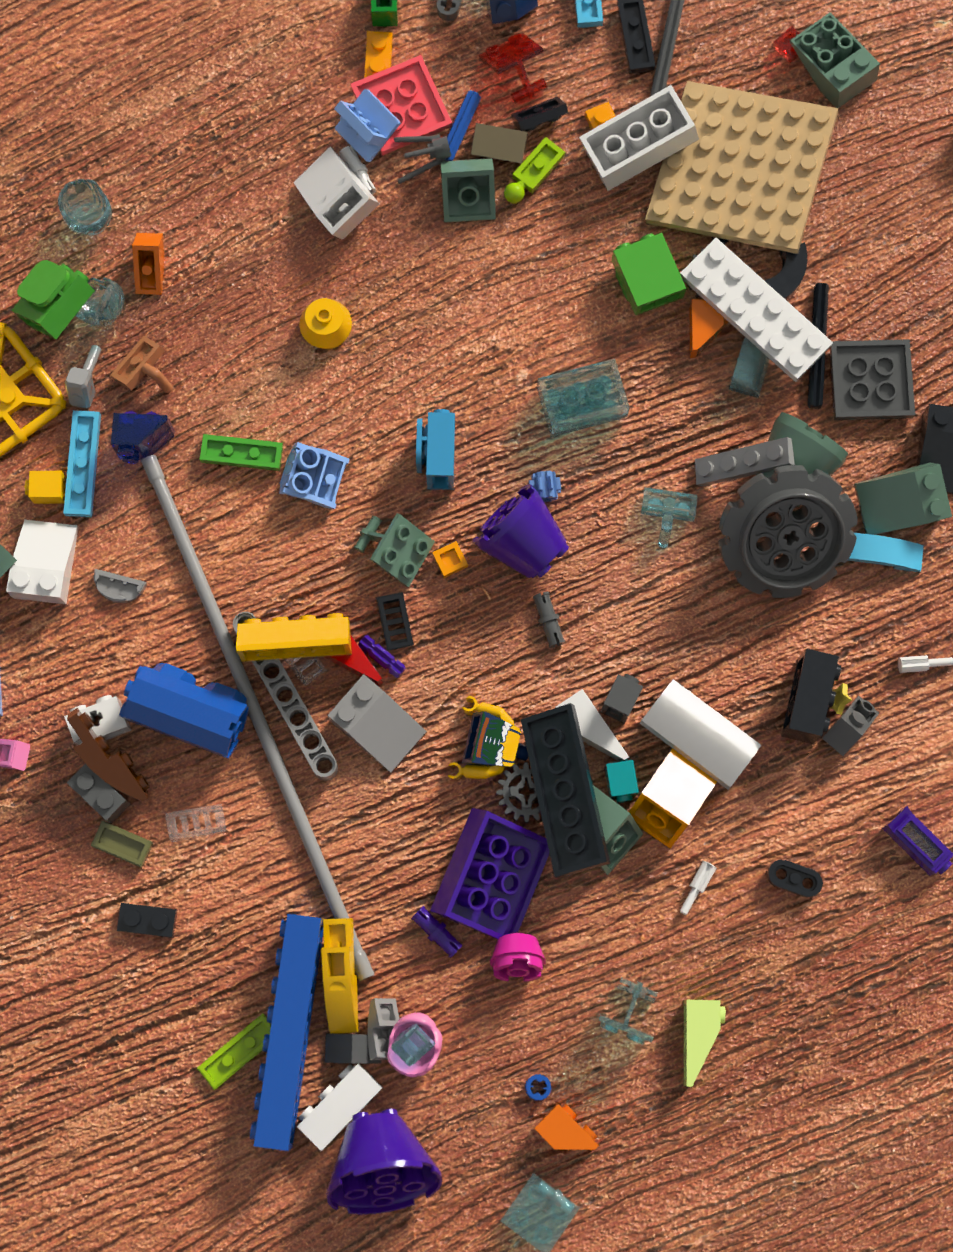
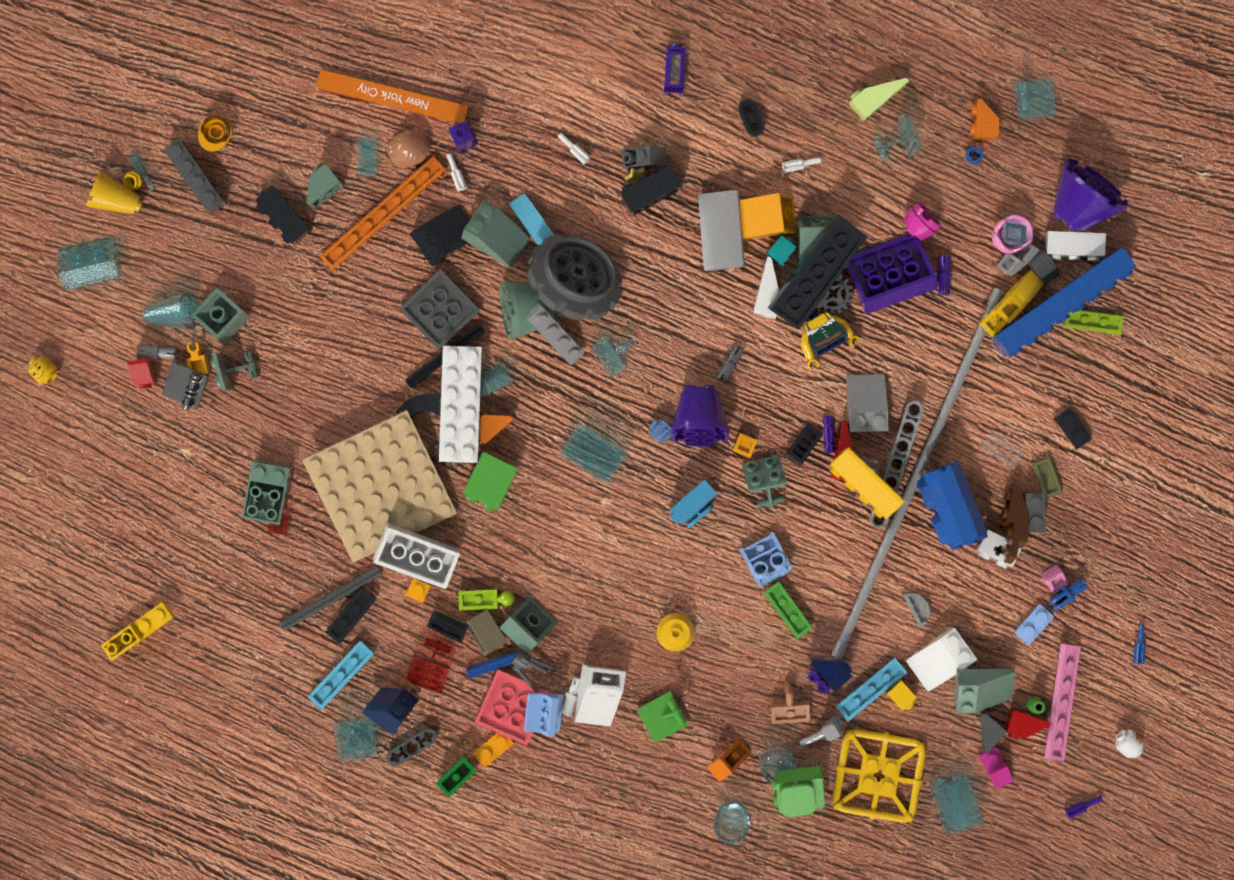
camera: 125 degrees left, 10 degrees up
dark grey brick [600,674,643,724] -> none
none -> bright green plate [636,691,688,743]

